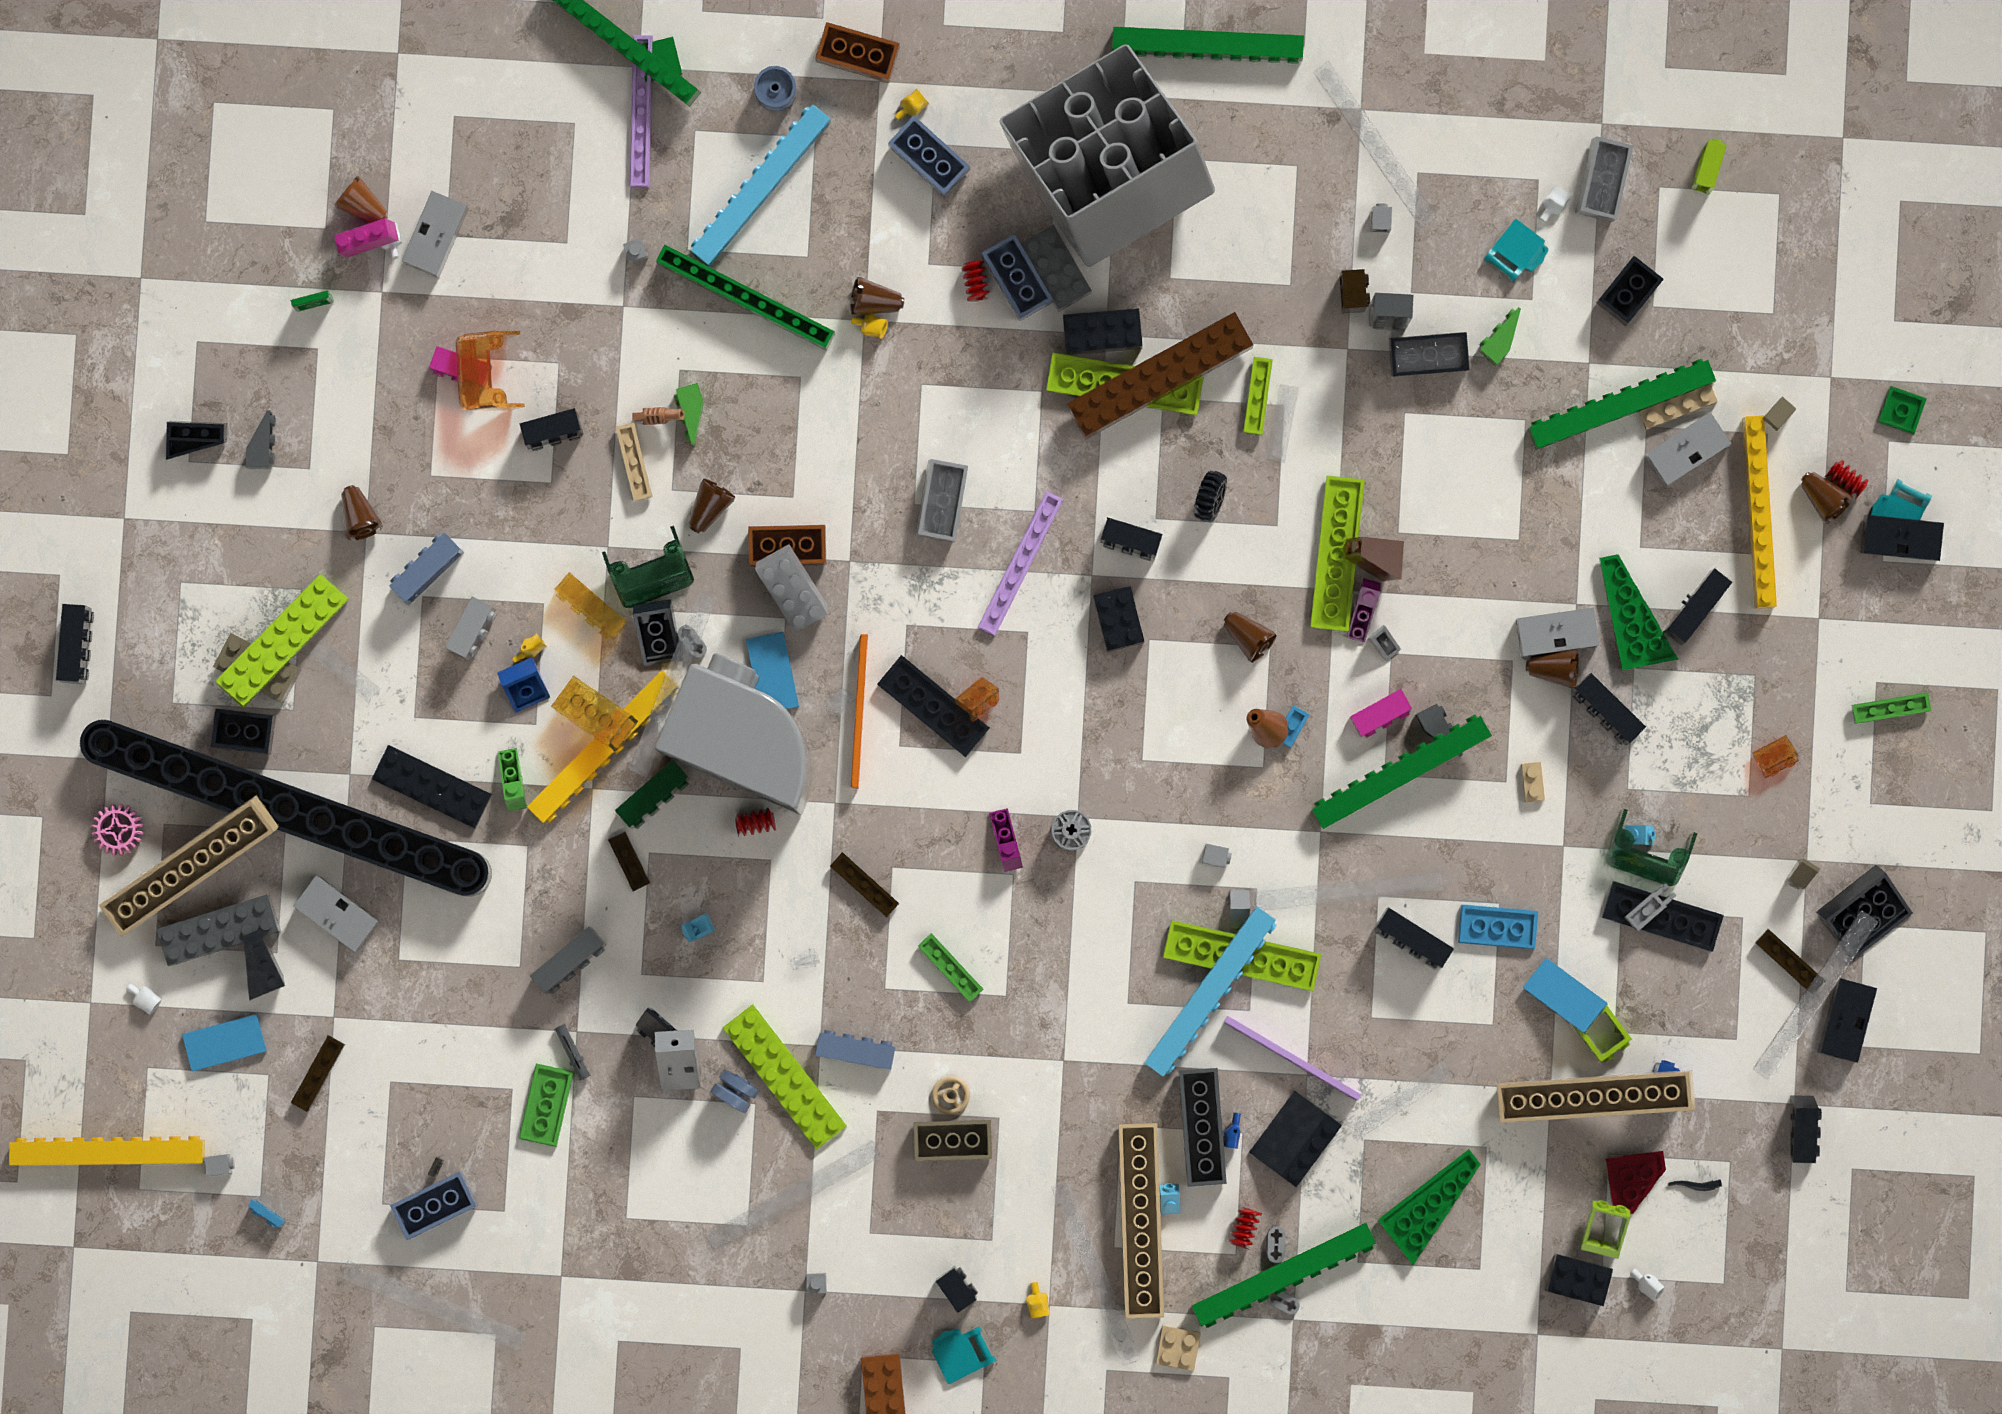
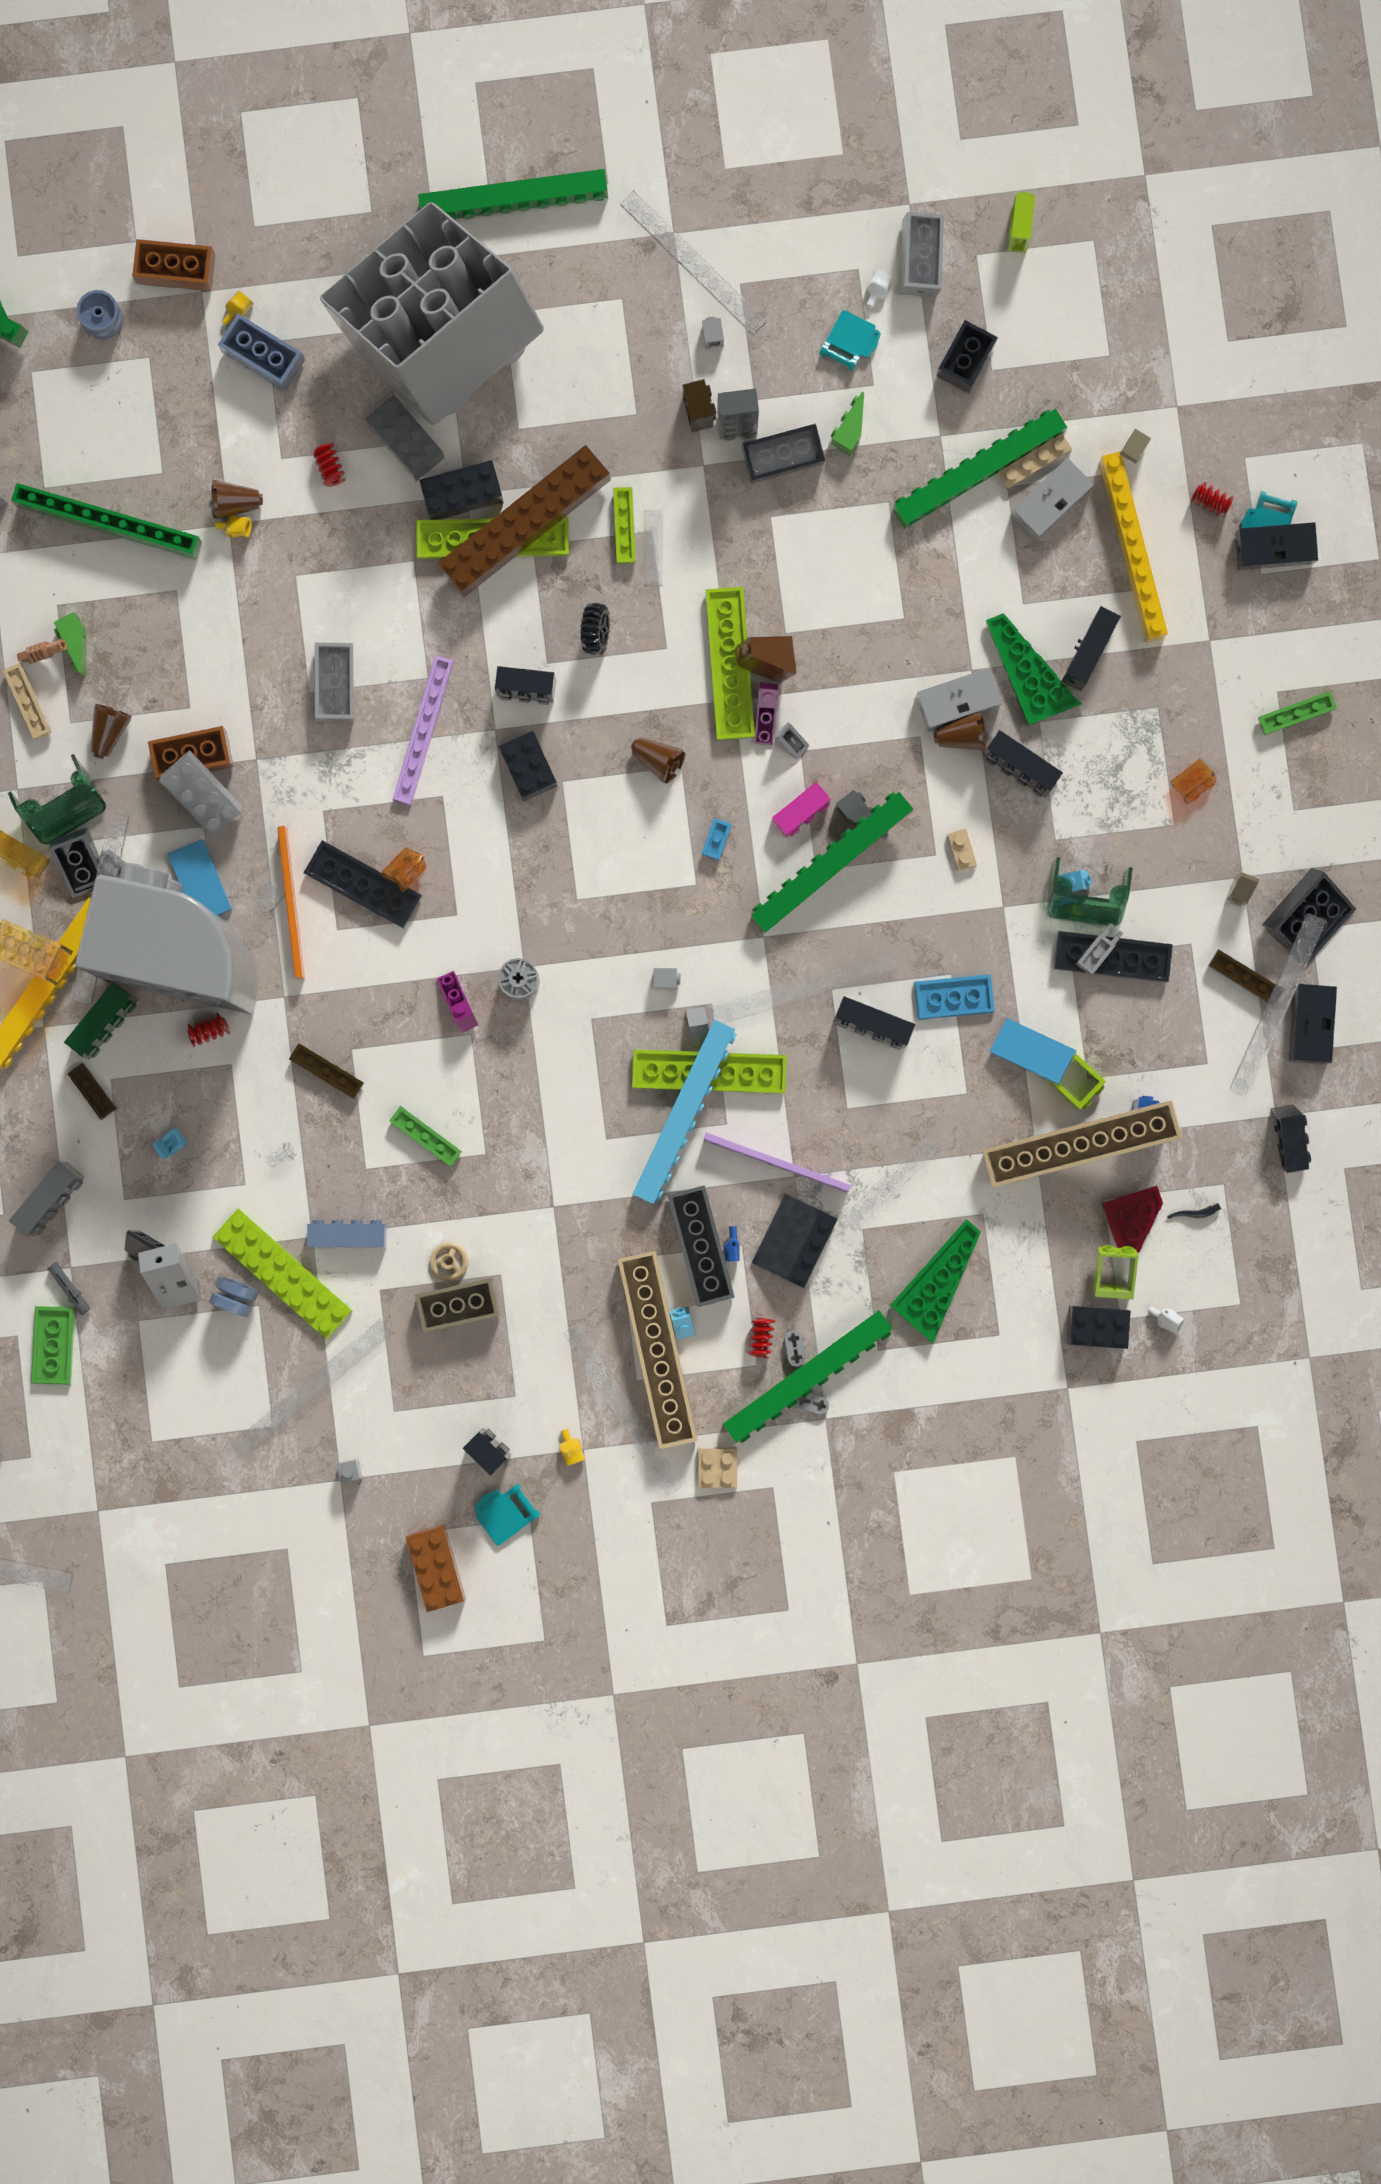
camera: 10 degrees left, 0 degrees up
medium azure brick [691,104,831,267] -> none
sand blue brick [982,234,1053,321] -> none
dark orange cone [1246,709,1289,748] -> none
reddish brown cone [1801,472,1853,524] -> none
green tile [1878,386,1927,435] -> none

